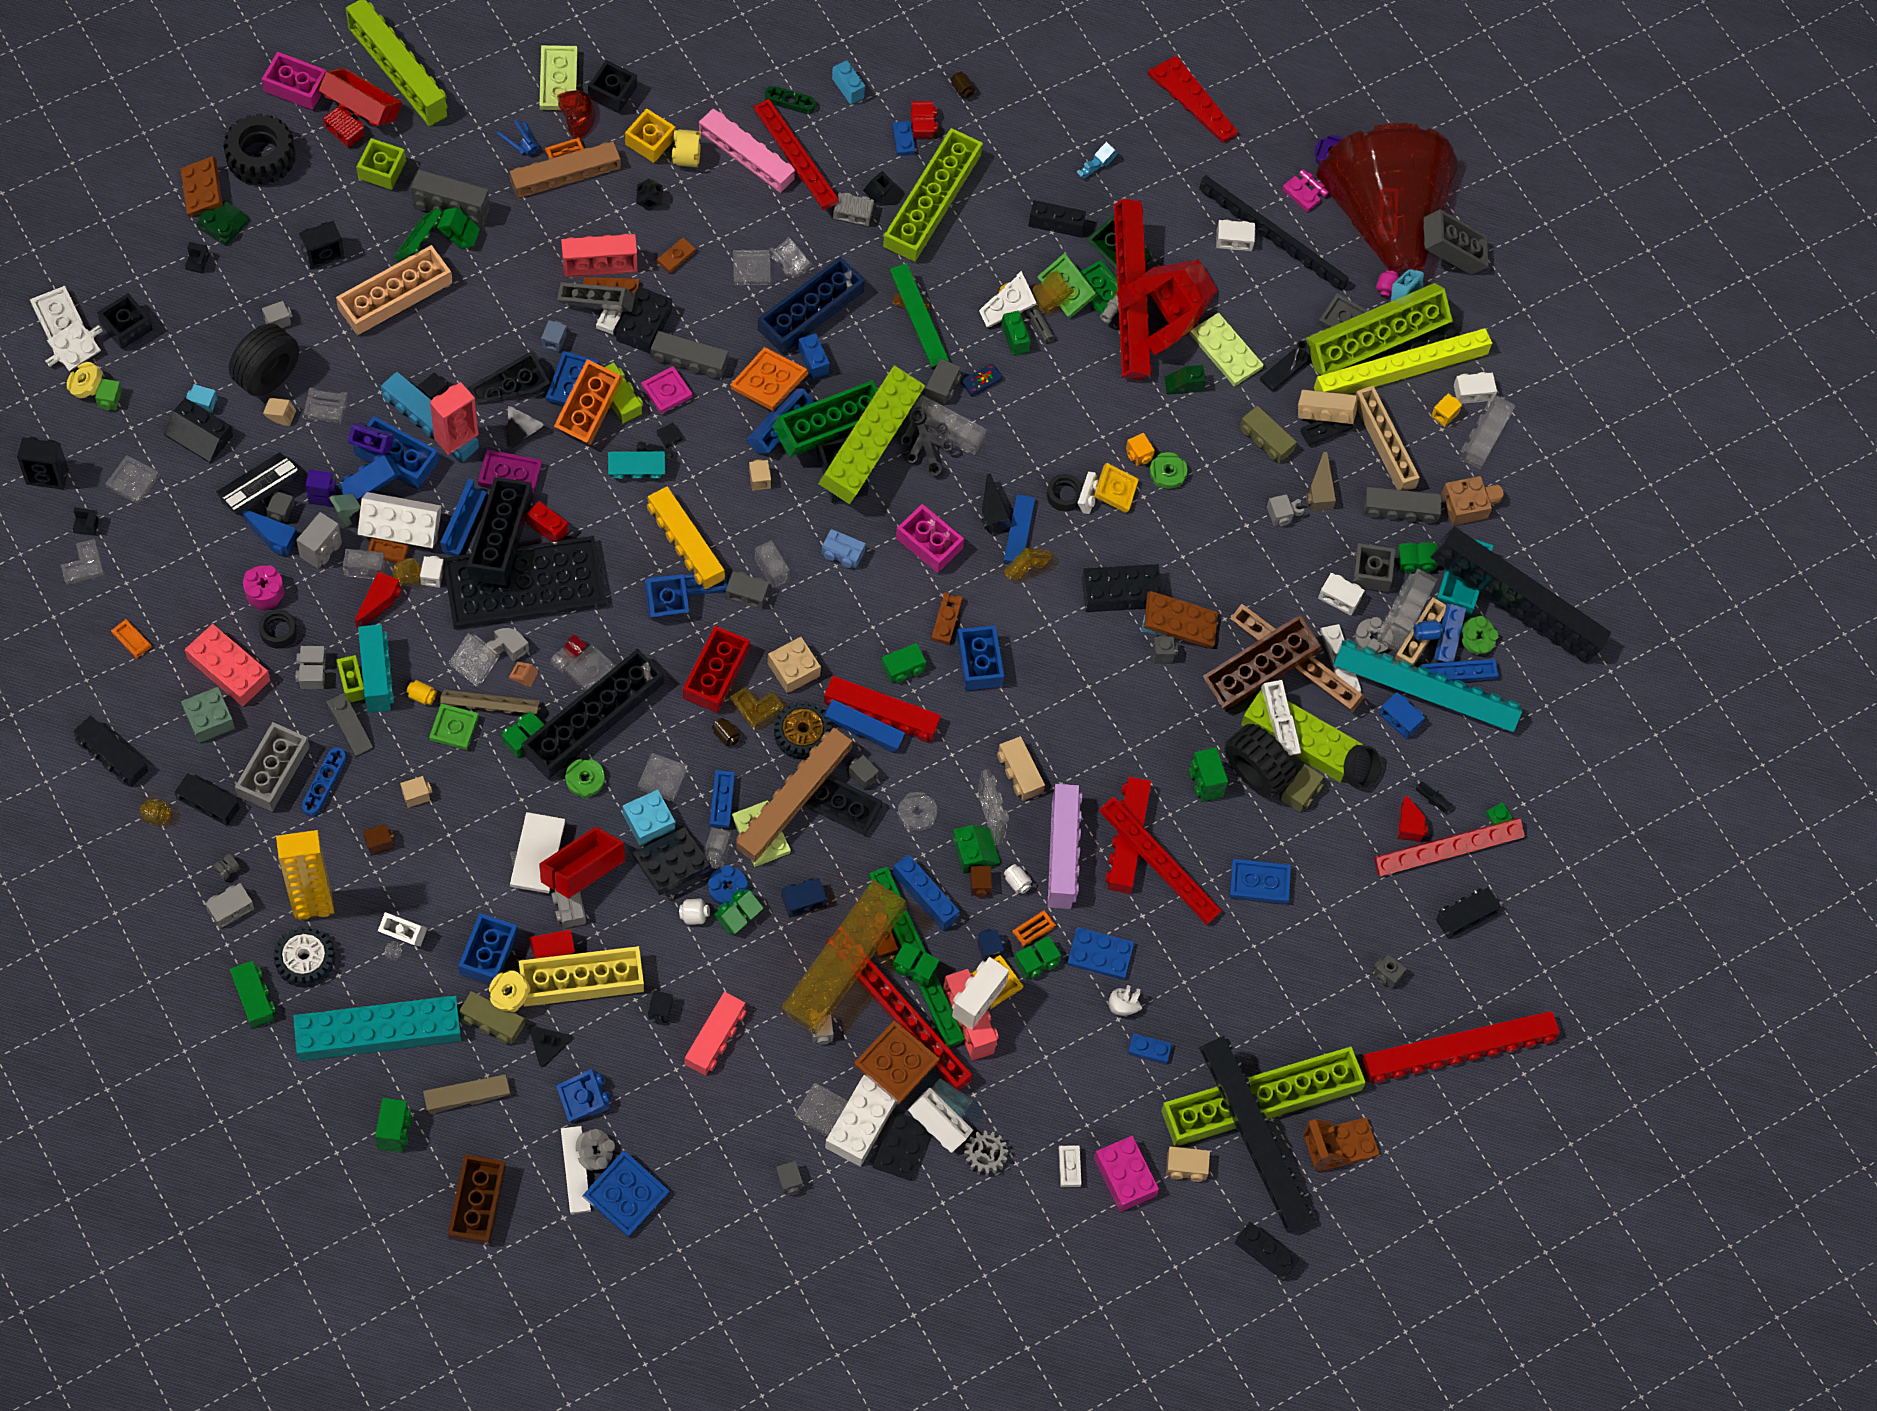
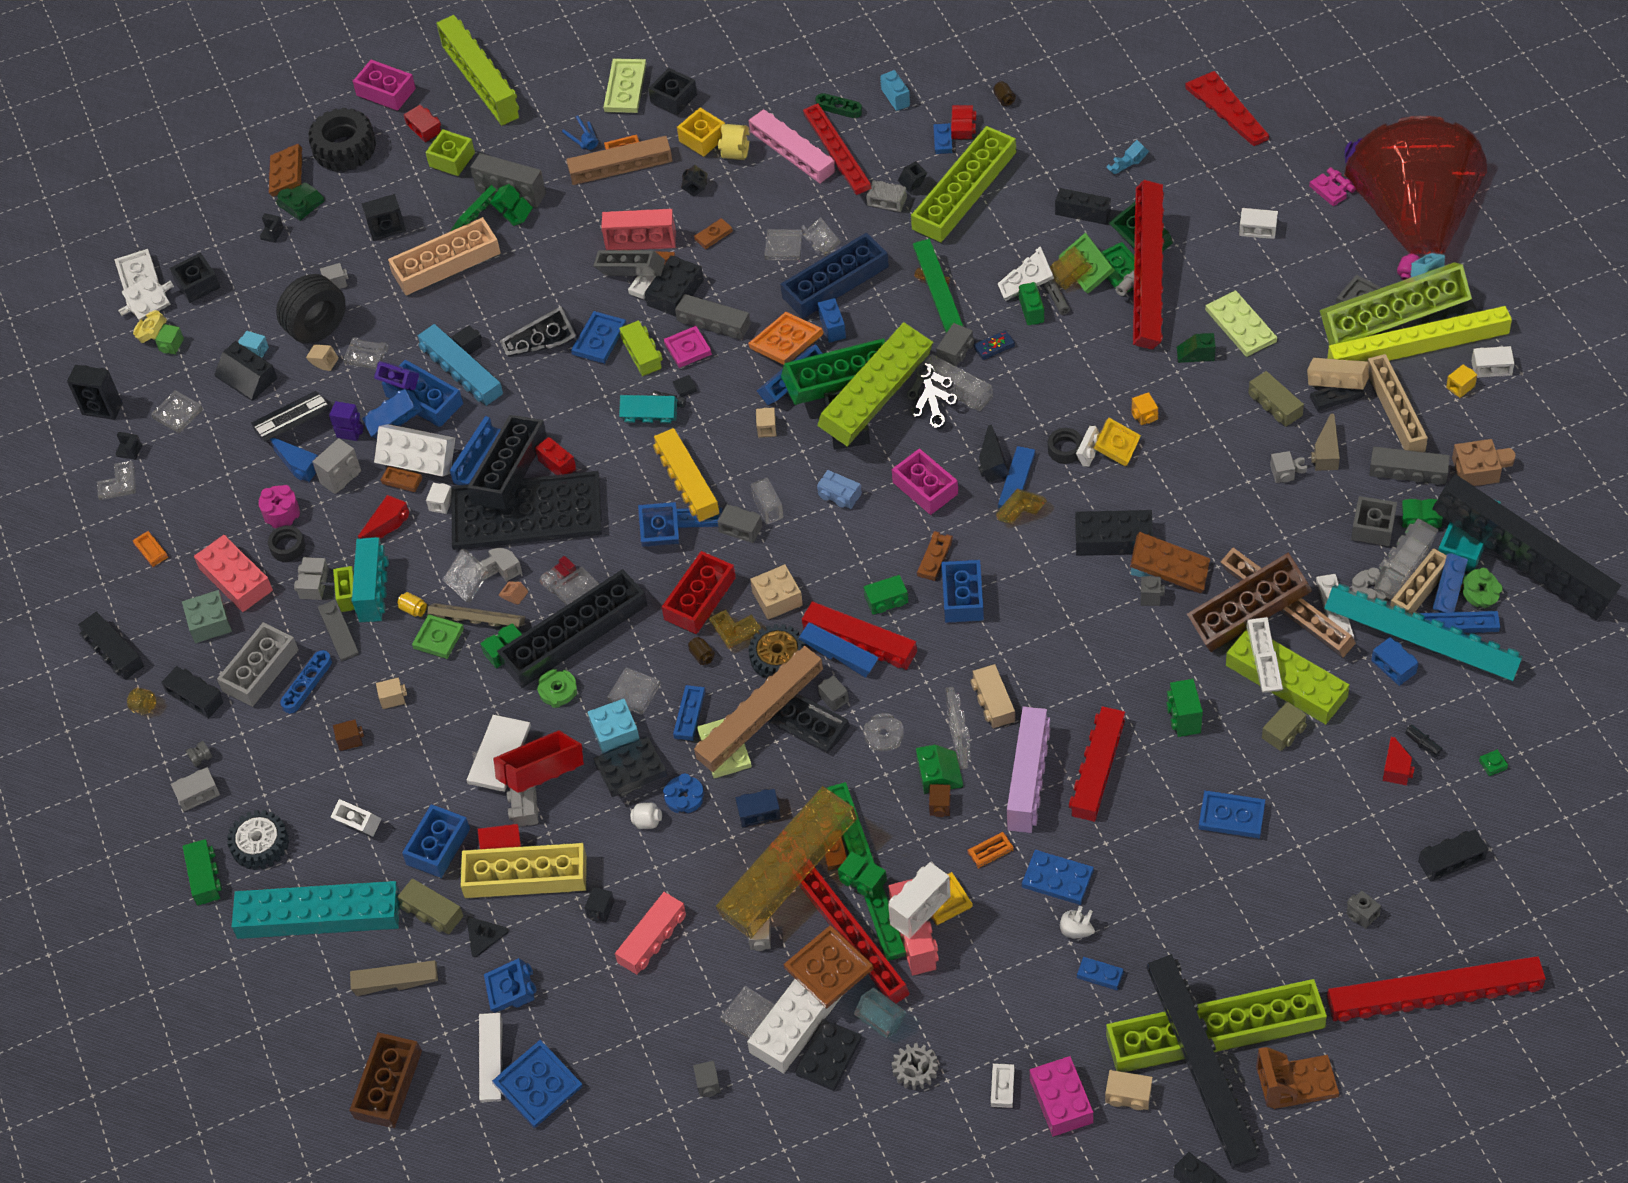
camera: 20 degrees right, 10 degrees down
dark grey brick [267,491,294,524] -> none
yellow brick [276,830,334,920] -> none
red piece [319,68,403,126] -> none
sand green slope [329,494,361,527] -> none
clear brick [343,549,386,579] -> none
green brick [375,1098,412,1153] -> none
clear plate [385,941,401,961] -> none
clear yellow head [393,558,421,585] -> none
coral brick [430,382,479,455] -> none
magenta plate [478,449,542,496] -> none
light yellow plate [489,971,530,1012] -> none
piece [507,406,544,448] -> none
sand blue brick [541,320,567,353] -> none
orange brick [554,359,624,445] -> none
clear red brick [557,90,595,139] -> none
light grey plate [575,1129,615,1171] -> none
clear brick [705,827,731,868] -> none
green piece [714,889,763,934] -> none
blue brick [893,854,960,931] -> none
white brick [908,1088,973,1153] -> none
dark blue brick [977,929,1005,962] -> none
white brick [1004,864,1032,894] -> none
green piece [1014,936,1061,980] -> none
red plate [1098,796,1221,925] -> none
red wedge [1115,259,1218,355] -> none
bright green plate [1150,452,1187,489] -> none
black plate [1199,175,1349,291] -> none
black tyre [1224,724,1296,798] -> none
black piece [1260,340,1311,392] -> none
white brick [1318,573,1365,616] -> none
black tyre [1344,745,1381,788] -> none
plate [1374,818,1525,876] -> none
blue brick [1413,620,1443,641] -> none
dark grey brick [1423,209,1488,275] -> none
clear brick [1461,396,1516,470] -> none

